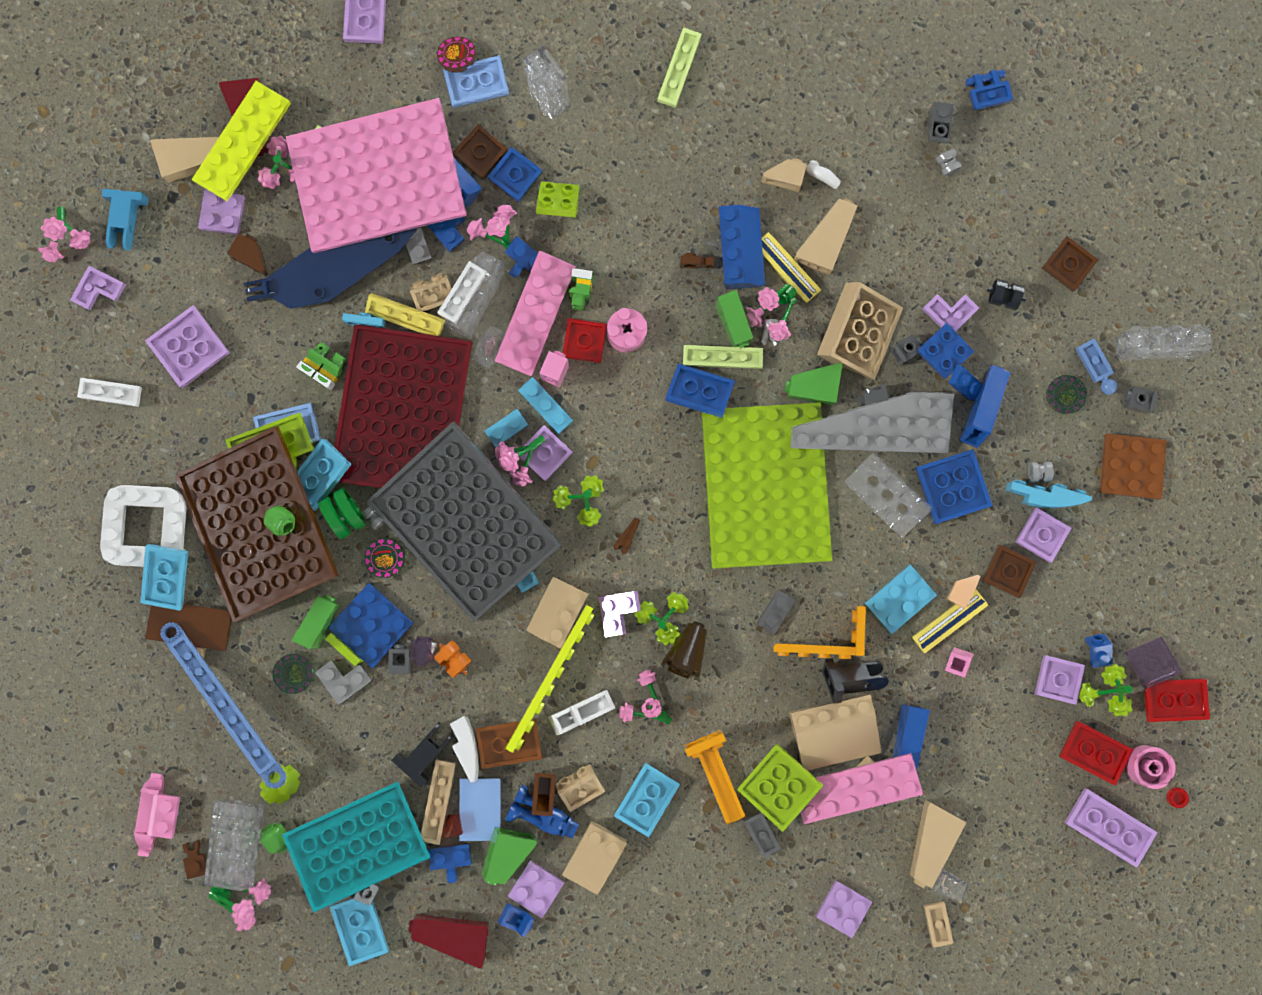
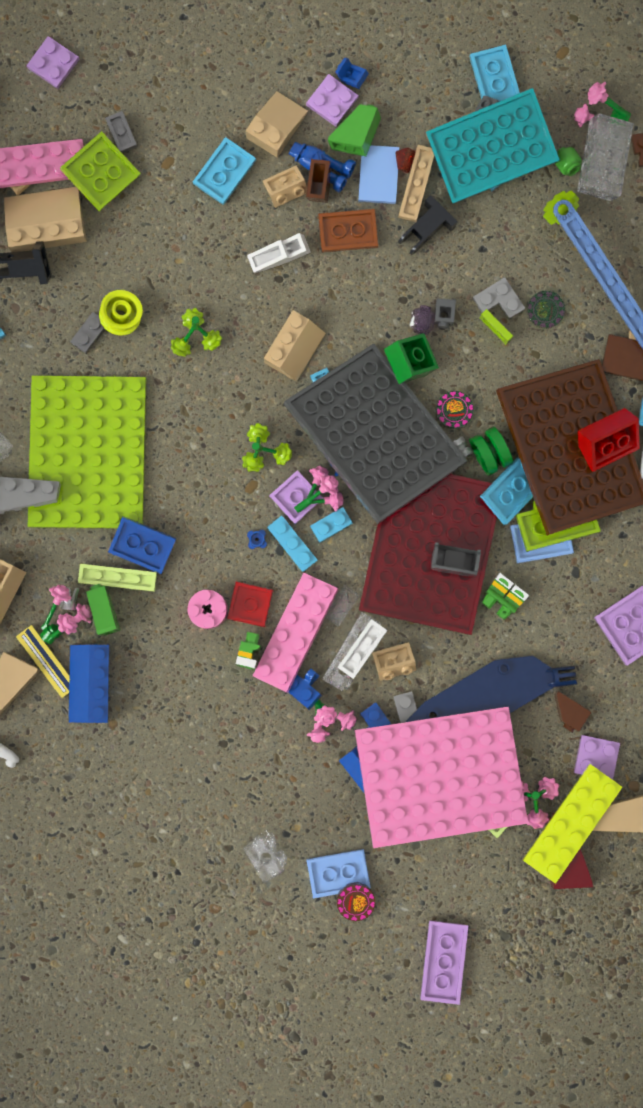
camera: 175 degrees left, 0 degrees up
bright green head [264,505,295,536] -> none
bright green slope [292,594,340,649] -> none
blue plate [328,583,414,668] -> none
medium azure plate [342,312,386,329] -> none
light yellow tile [365,293,445,337] -> none
dark red slope [408,914,489,969] -> none
blue plate [428,843,472,883] -> none
orange wheel [434,640,472,679] -> none
white slope [450,716,479,783] -> none
reddish brown plate [452,124,508,180] -> none
blue plate [487,147,543,202] -> none
neon yellow plate [505,605,594,753] -> none
lime plate [536,182,580,217] -> none
bright pink brick [539,351,569,387] -> none
plate [599,591,641,637] -> none
reddish brown piece [613,518,640,555] -> none
bright pink plant [619,669,672,725] -> none
yellowish green plate [657,28,702,108] -> none
dark brown cone [661,621,707,680] -> none
reddish brown plate [680,253,714,269] -> none
light orange bracket [683,729,746,825] -> none
tan slope [761,159,807,192] -> none
light orange bracket [773,606,866,659] -> none
bright green slope [784,363,842,406] -> none
none -> neon yellow wheel [99,290,143,336]
none -> blue plate [247,530,267,550]
none -> green brick [384,333,439,384]
none -> dark grey piece [431,542,481,576]
none -> red slope [578,408,640,472]

